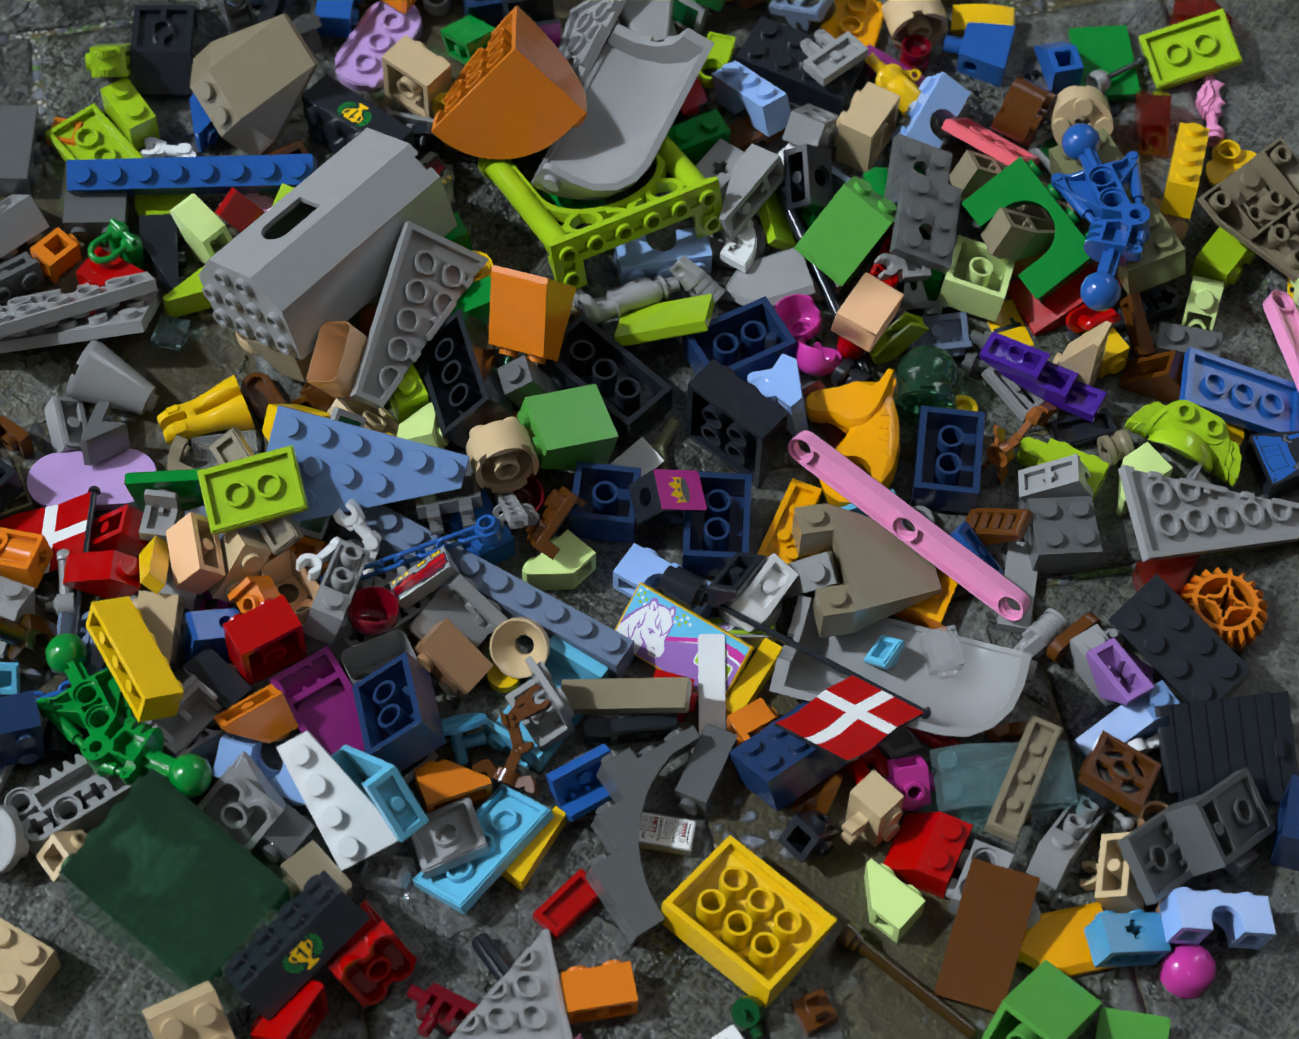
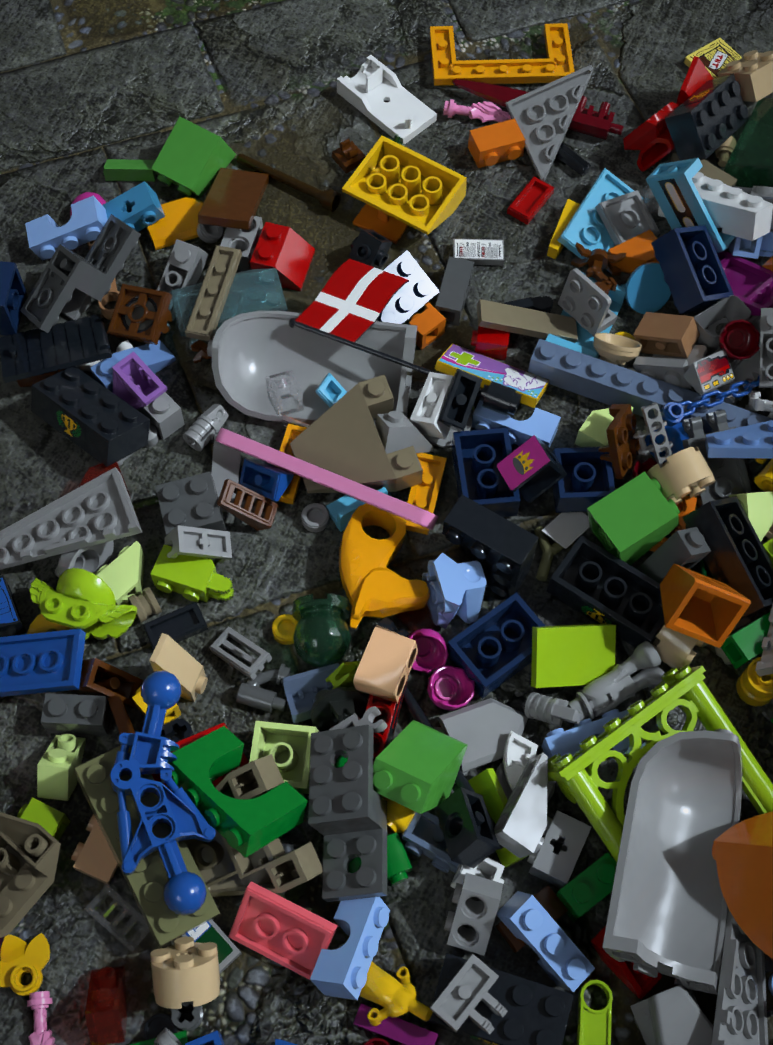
camera: 170 degrees right, 5 degrees up
blue bracket [546,744,613,821] -> none
dark grey arch [585,726,701,946] -> none
white sticker [698,634,726,736] -> none
yellow piece [725,638,783,716] -> none
tan brick [834,81,900,173] -> none
tan brick [840,770,904,847] -> none
yellowish green slope [864,859,926,943] -> none
dark pink brick [885,754,935,811] -> none
dark blue brick [911,406,985,513] -> none
dark purple slope [979,331,1107,423] -> none
dark orange piece [981,402,1059,485] -> none
yellow sticker [986,299,1034,346] -> none
reddish brown brick [991,76,1056,148] -> none
reddish brown tile [1046,612,1101,664] -> none
red piece [1066,304,1121,333] -> none
tan brick [1080,832,1145,913] -> none
yellow brick [1160,122,1210,219] -> none
orange gear [1180,567,1268,651] -> none

